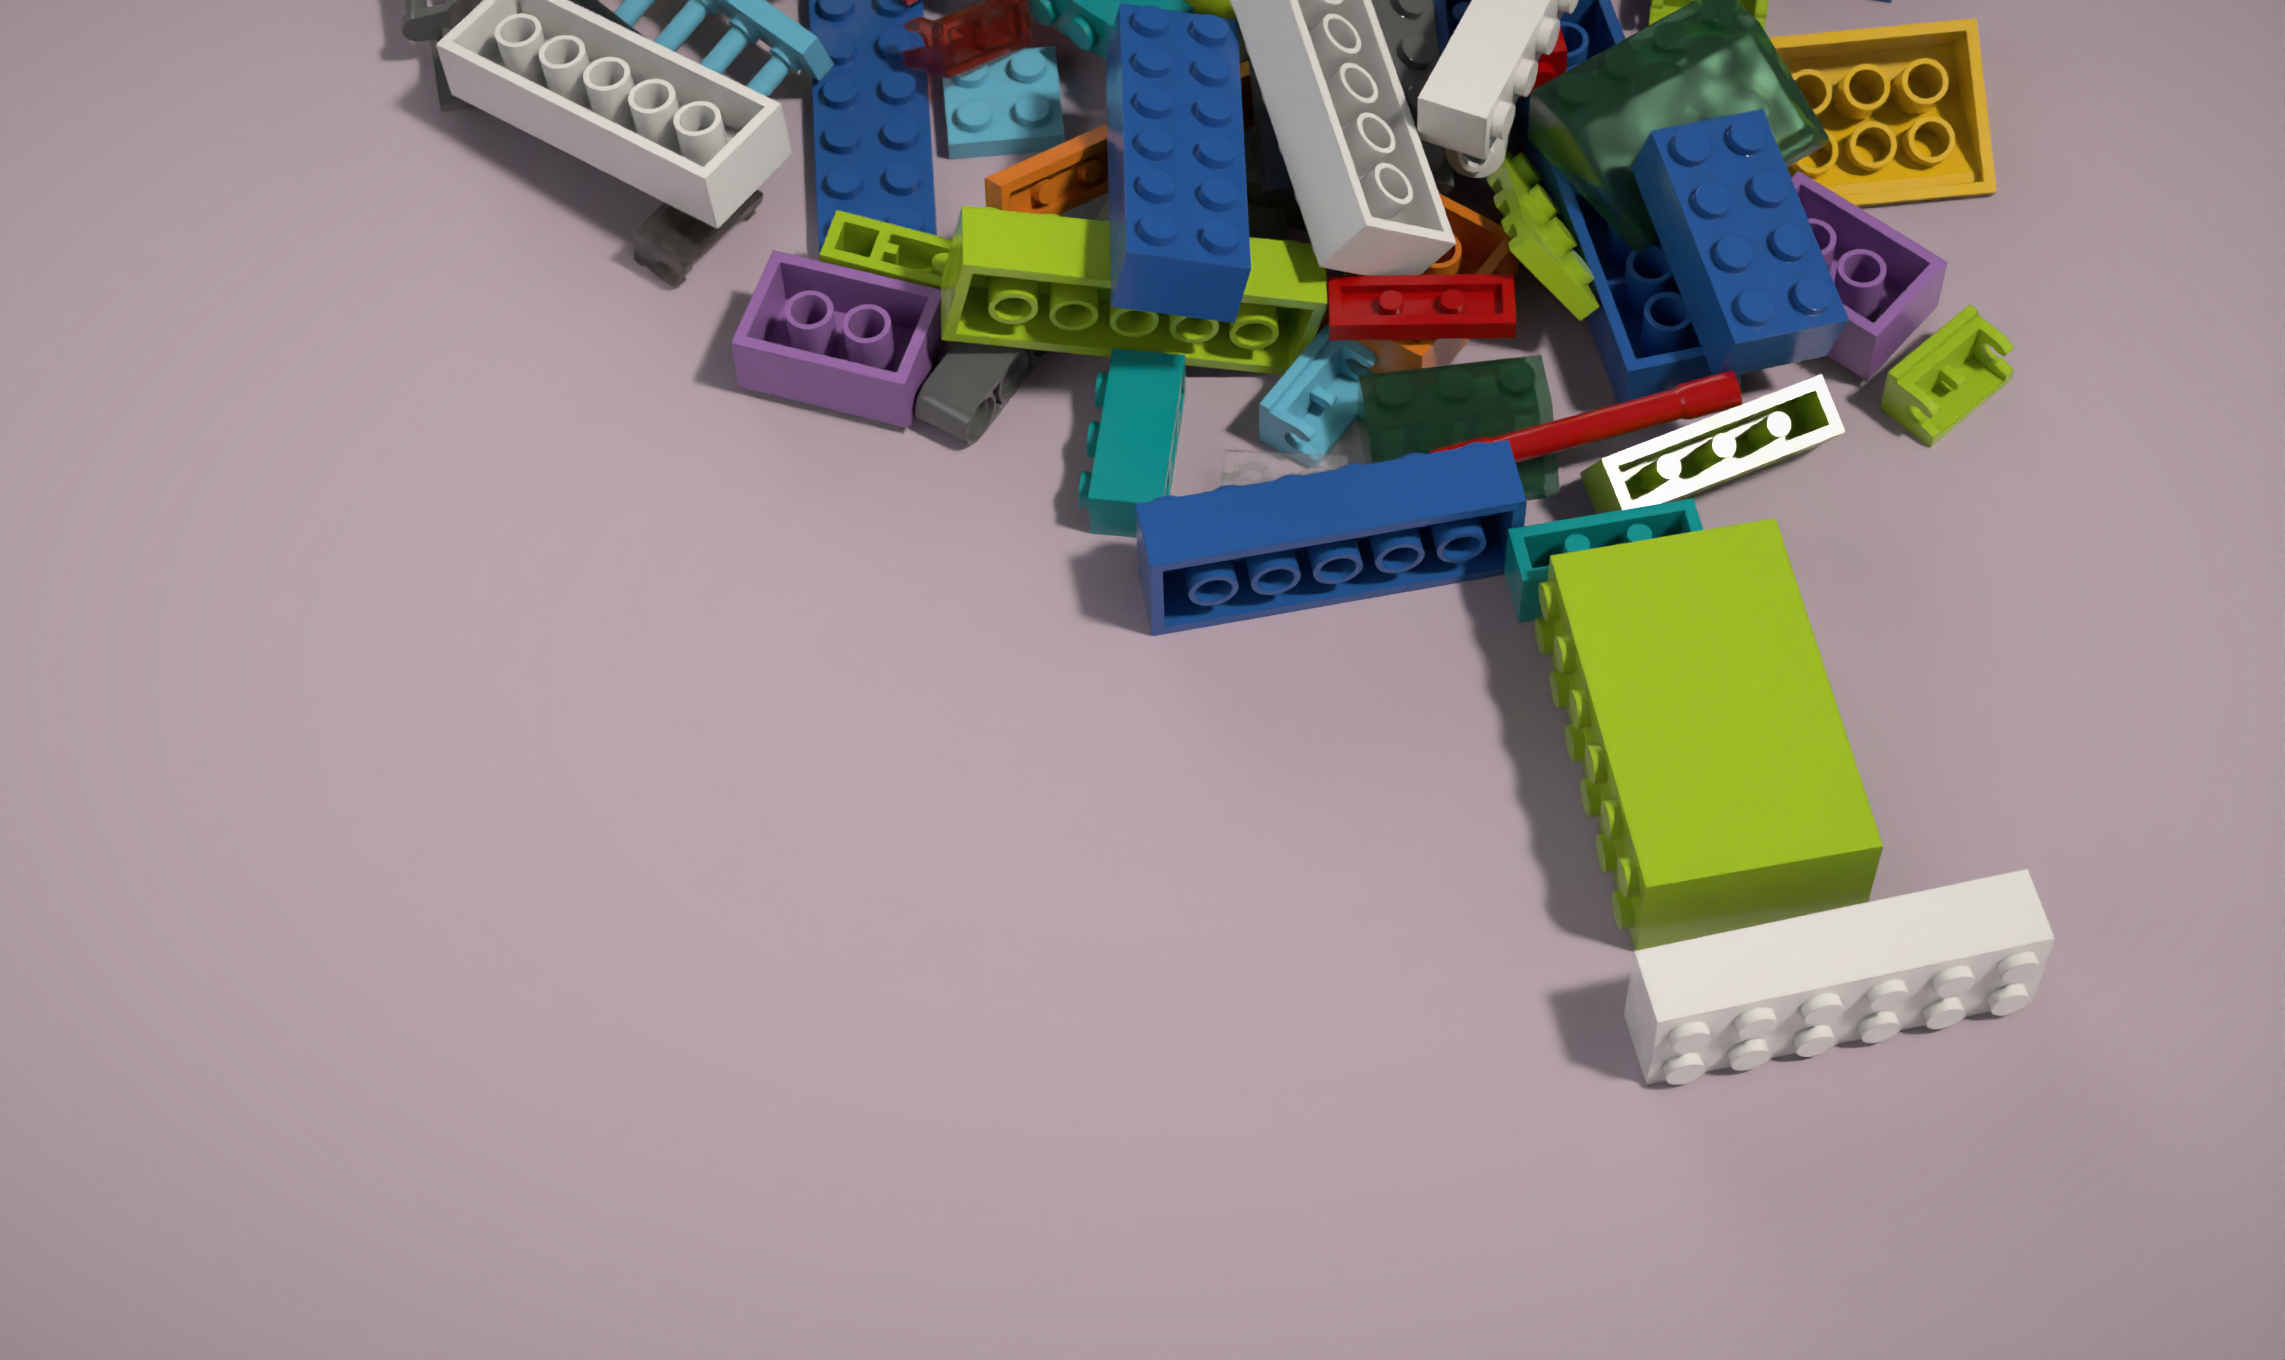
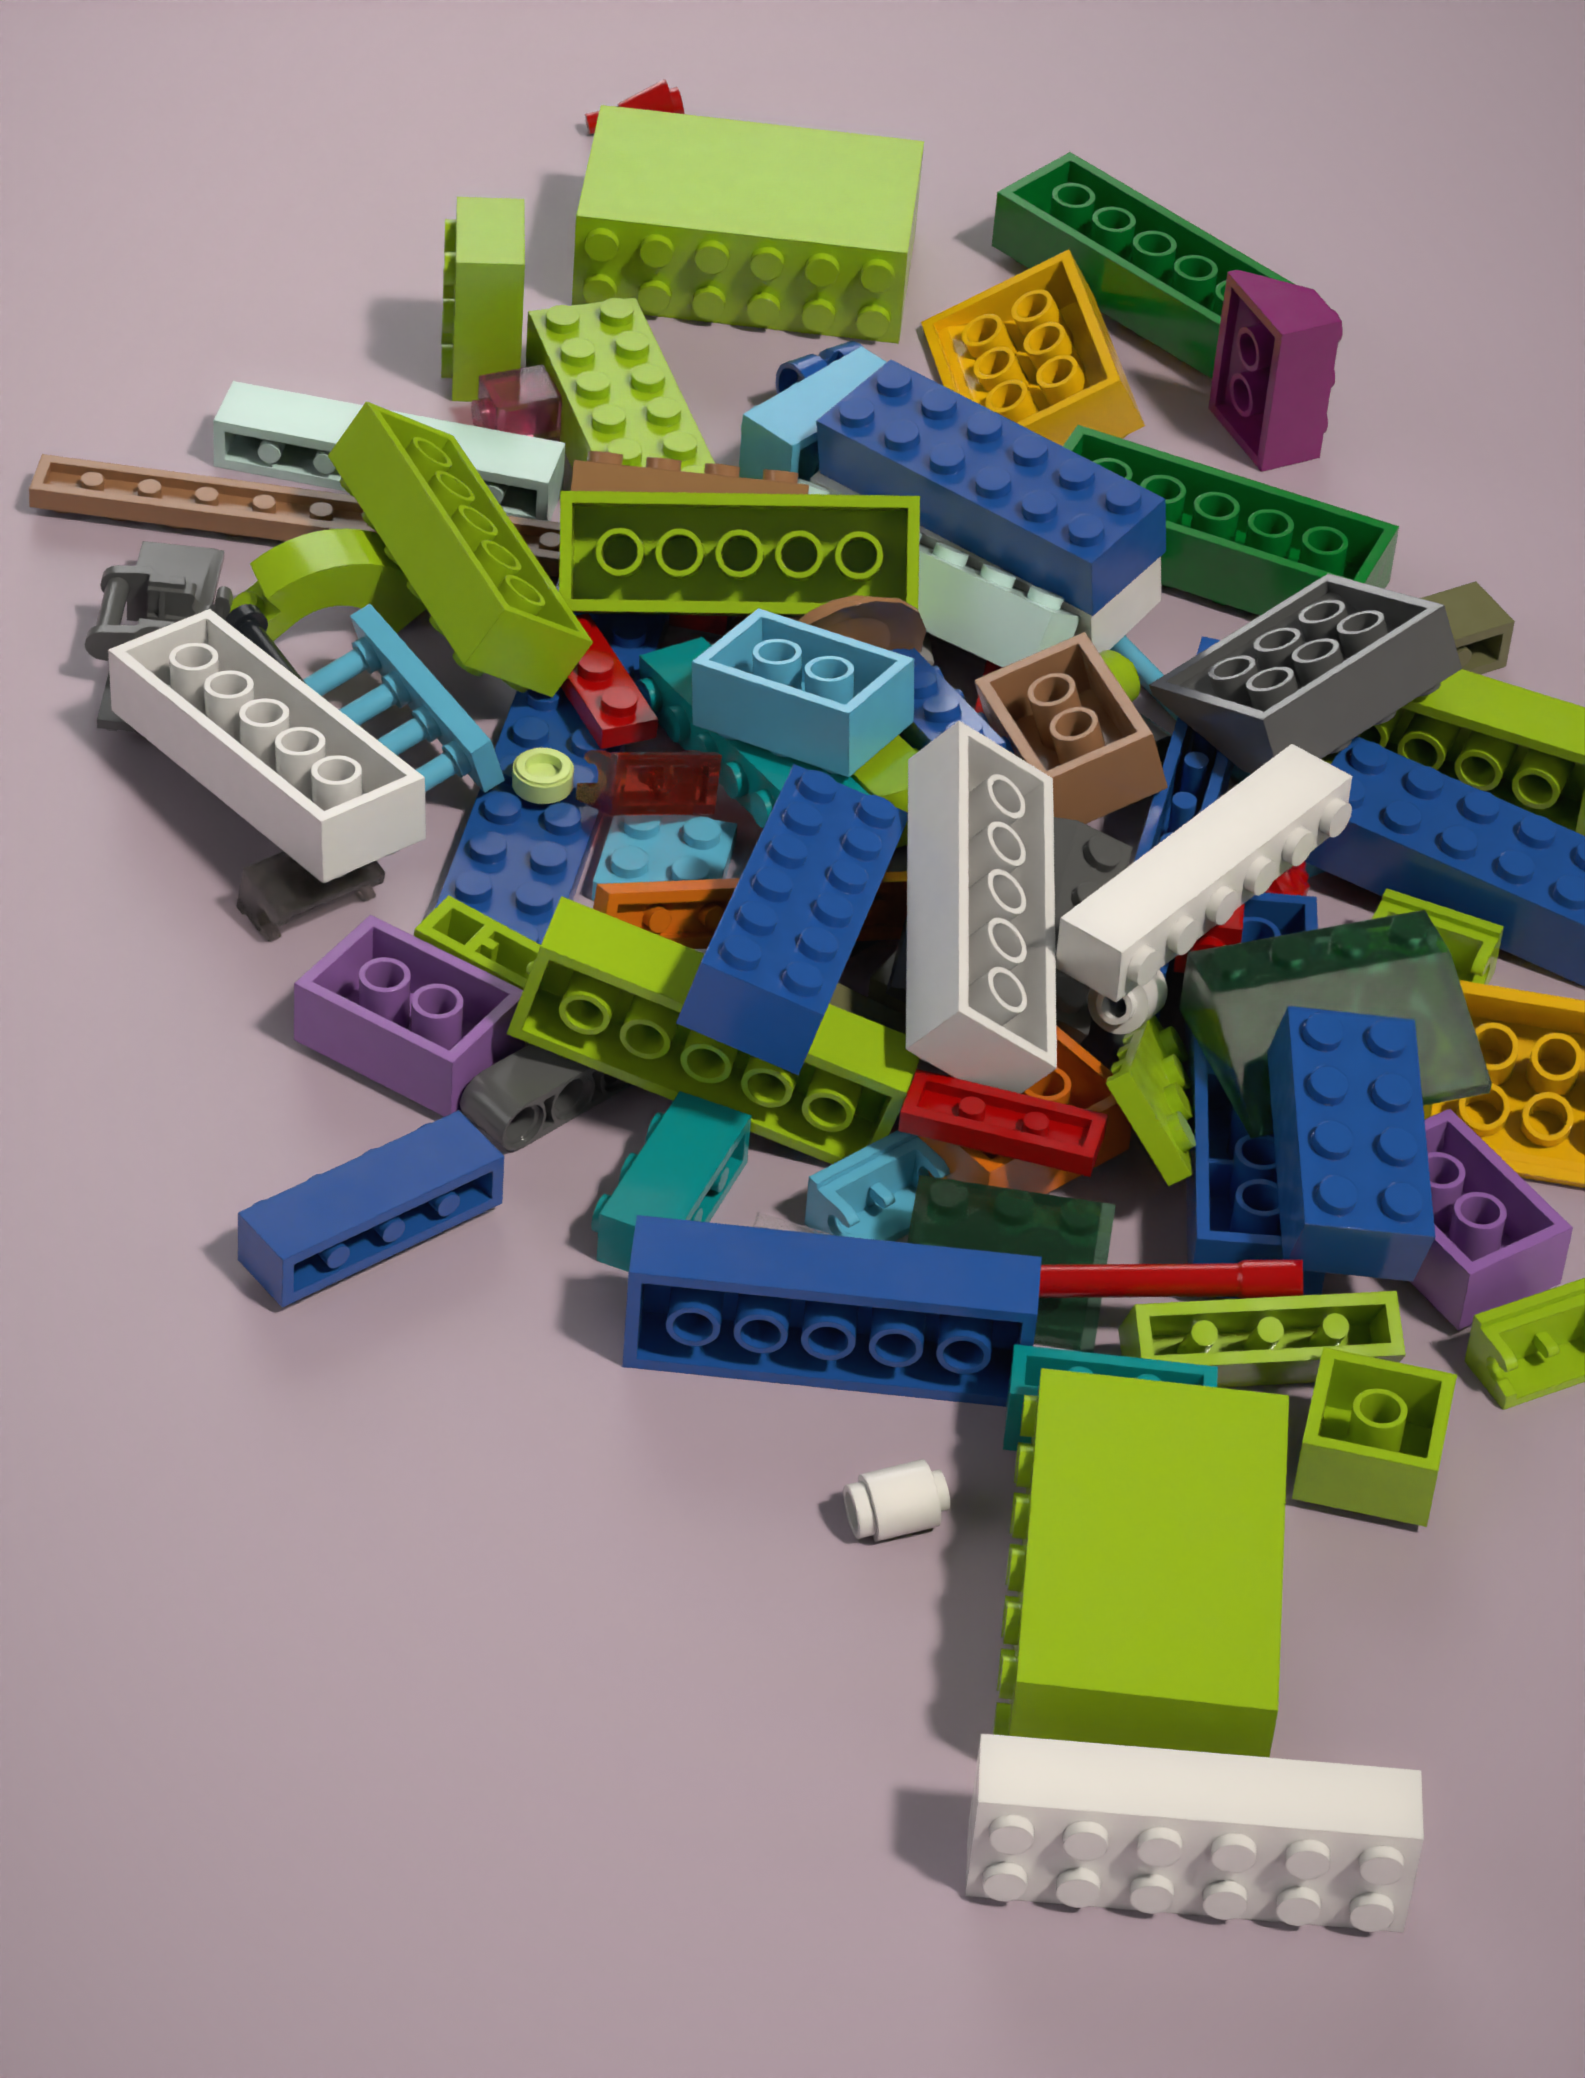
camera: 10 degrees right, 15 degrees down
none -> blue brick [238,1110,504,1308]
none -> yellowish green tile [512,748,574,804]
none -> white brick [843,1459,950,1542]
none -> lime brick [1292,1347,1457,1527]

